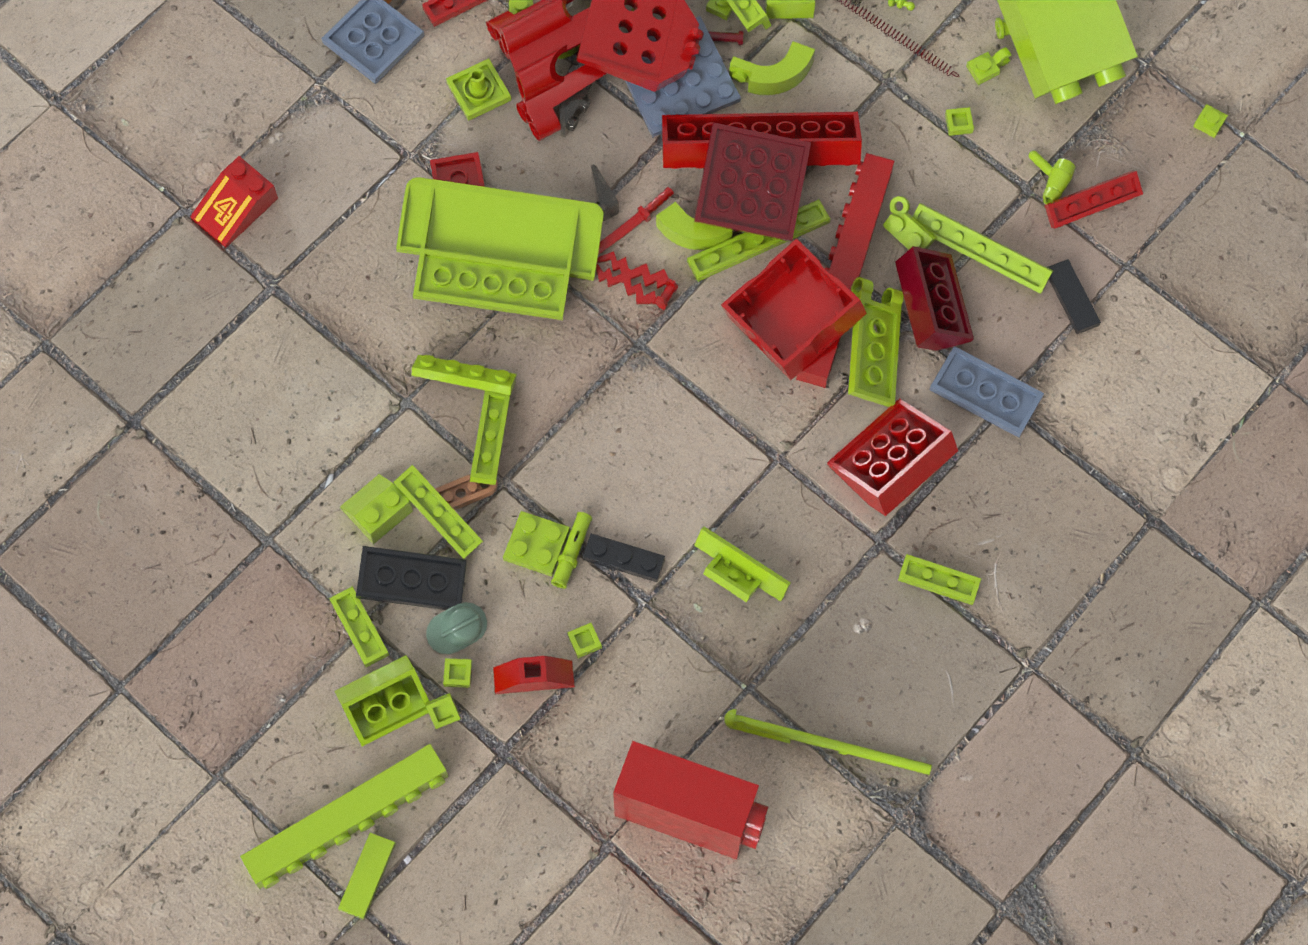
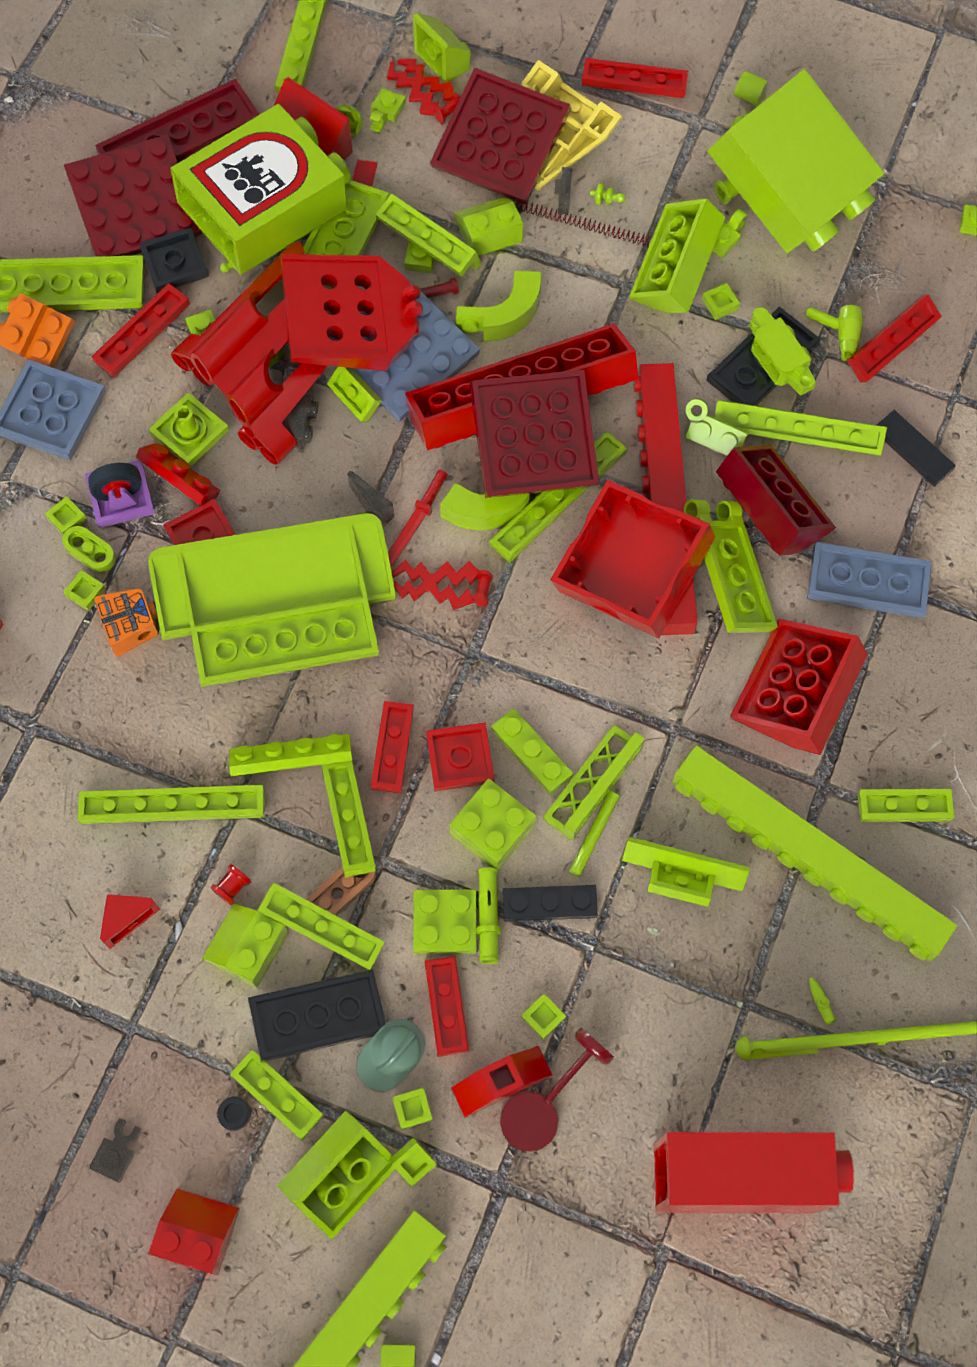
camera: 20 degrees left, 0 degrees up
none -> lime plate [45,496,87,535]
none -> lime plate [62,526,116,573]
none -> lime plate [63,570,106,612]
none -> lime plate [78,785,265,824]
none -> plate [85,460,155,528]
none -> clear smoke plate [89,1118,141,1183]
none -> orange torso [94,588,159,657]
none -> red slope [100,894,161,949]
none -> red plate [135,443,220,505]
none -> red slope [148,1189,240,1275]
none -> red bush [210,864,252,906]
none -> black tile [217,1097,251,1131]
none -> lime plate [327,367,382,422]
none -> red plate [371,701,414,794]
none -> red tile [424,956,469,1057]
none -> red plate [426,722,495,792]
none -> lime brick [449,778,537,870]
none -> lime plate [491,708,573,795]
none -> dark red piece [500,1027,615,1152]
none -> lime fence [543,725,645,841]
none -> lime bar [569,791,620,877]
none -> lime slope [629,198,725,314]
none -> lime brick [672,745,958,962]
none -> black tile [706,306,821,406]
none -> lime hinge [749,306,816,396]
none -> lime helmet [809,977,836,1025]

